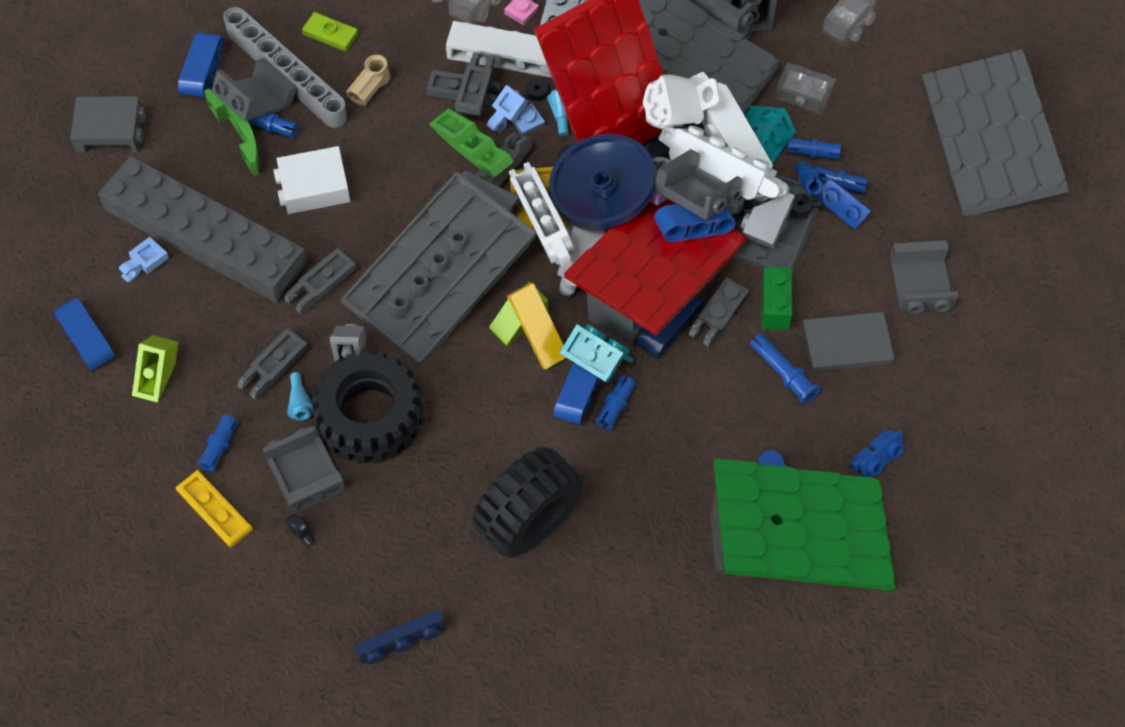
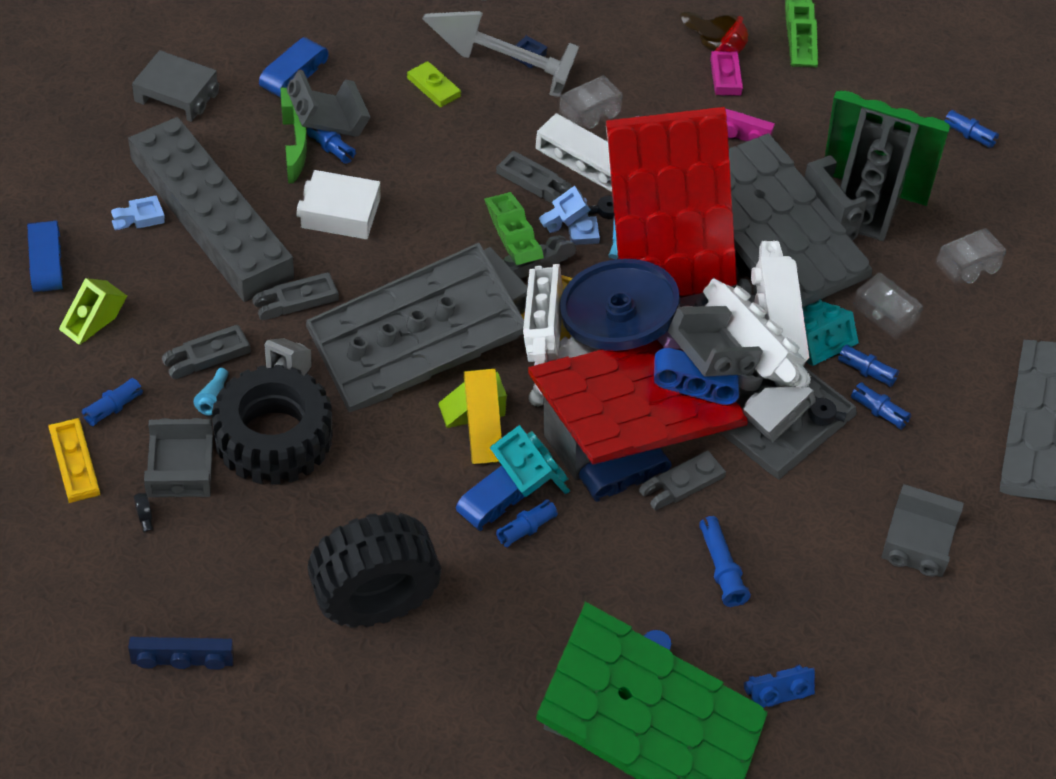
camera: 20 degrees right, 10 degrees down
light grey beam [224,7,347,128] -> none
tan piece [346,55,390,106] -> none
dark grey hinge [455,52,495,116] -> none
white piece [643,75,720,129] -> none
green brick [761,267,792,330] -> none
blue pin [795,161,822,195] -> none
dark grey tile [802,312,895,372] -> none
blue hinge [814,178,871,229] -> none

